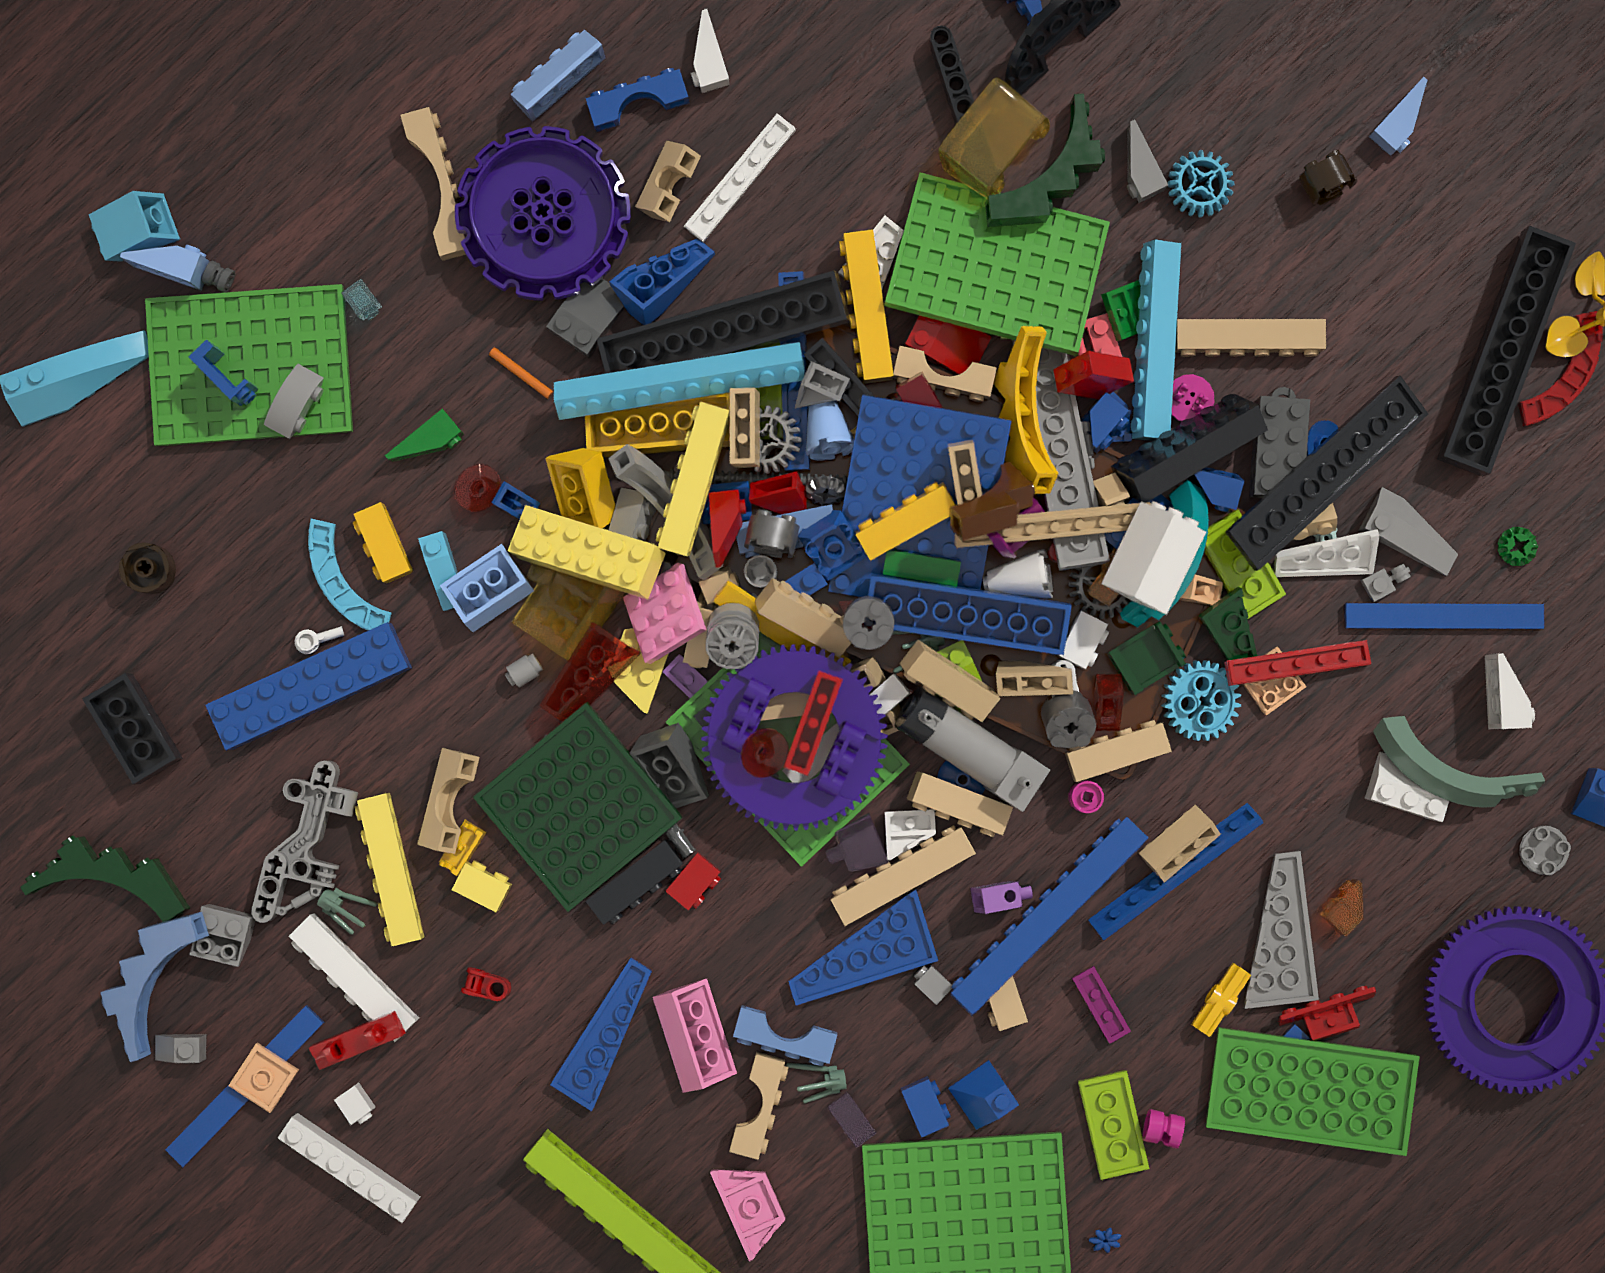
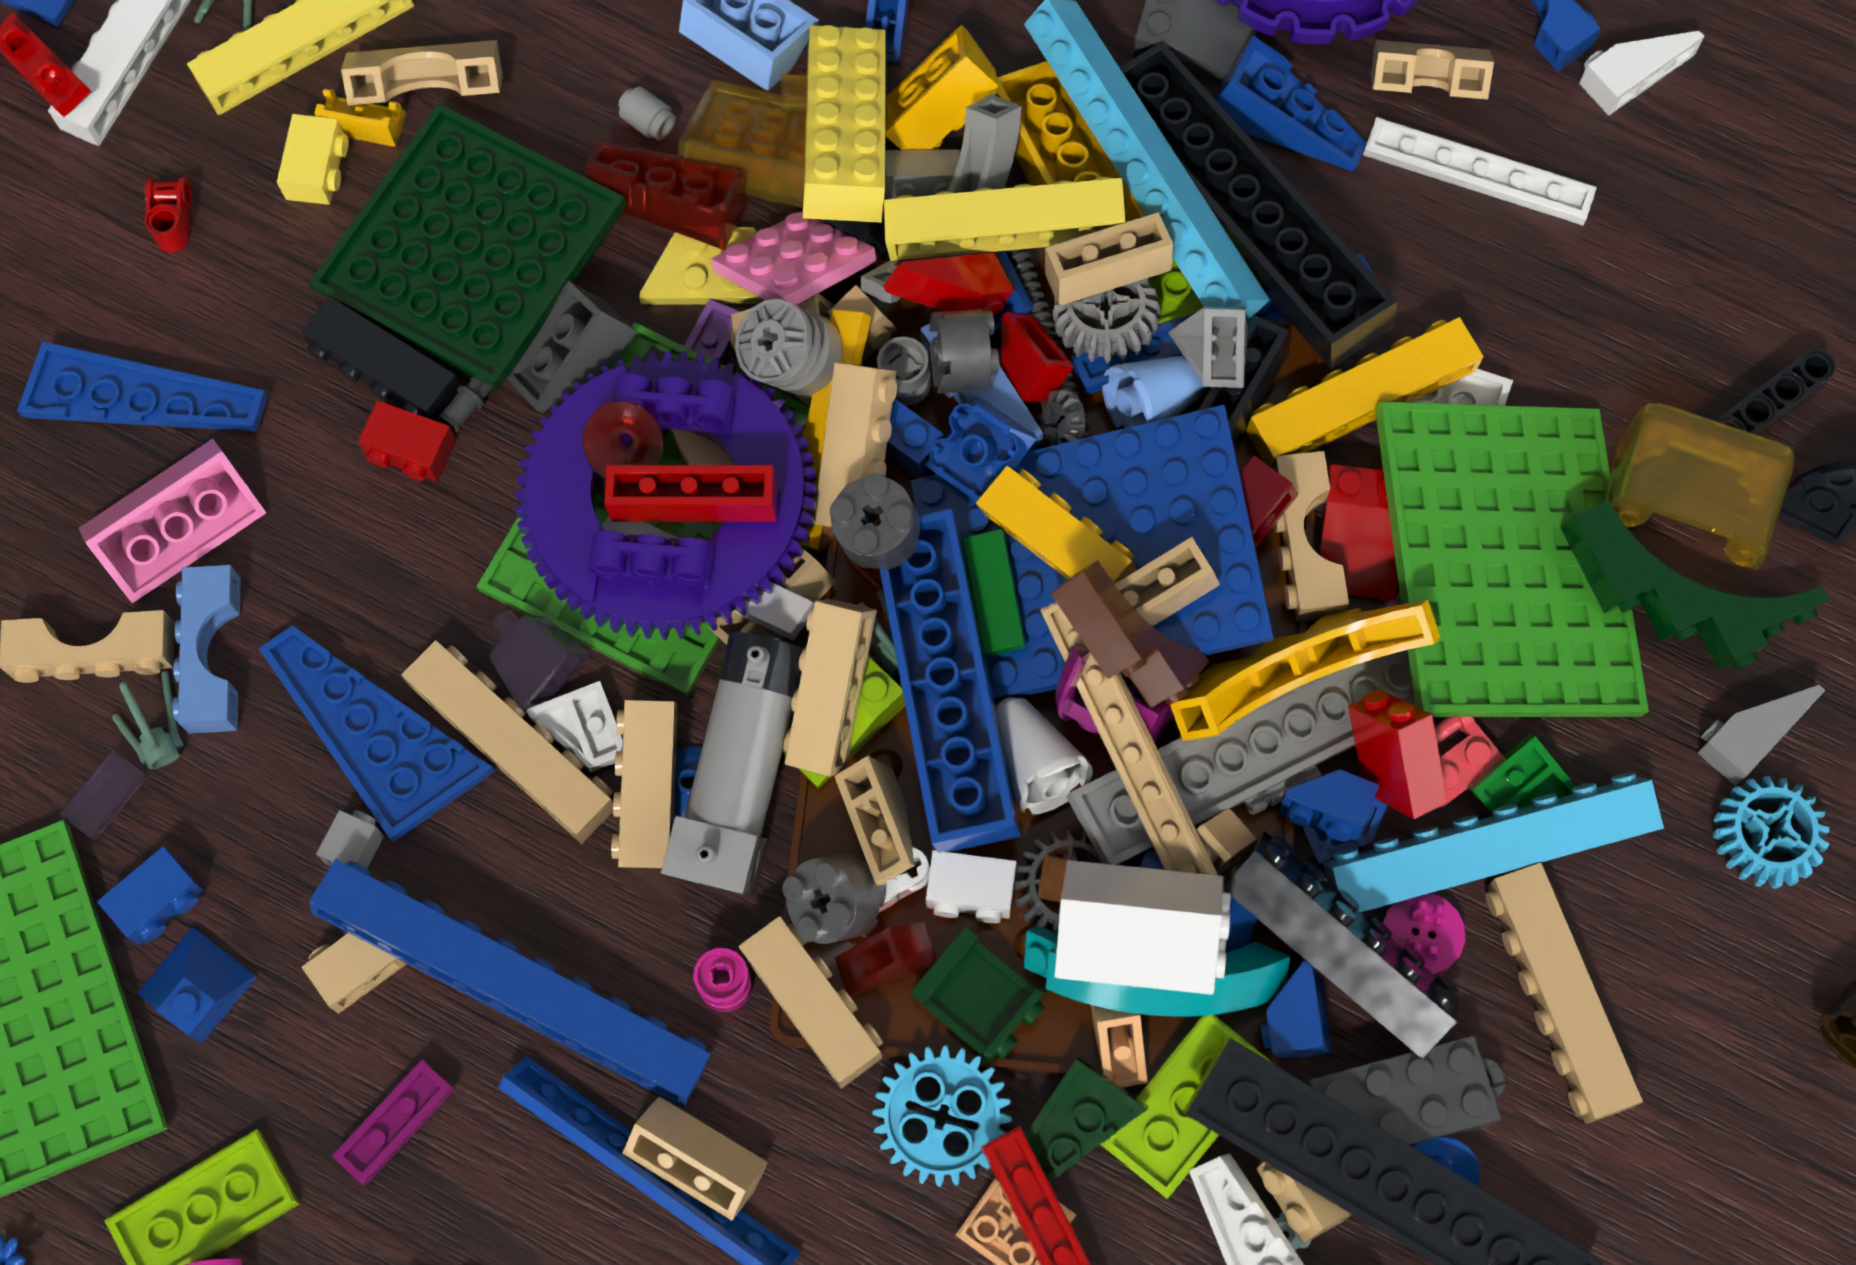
camera: 75 degrees right, 15 degrees down
medium lavender torso [970,881,1033,914] -> none

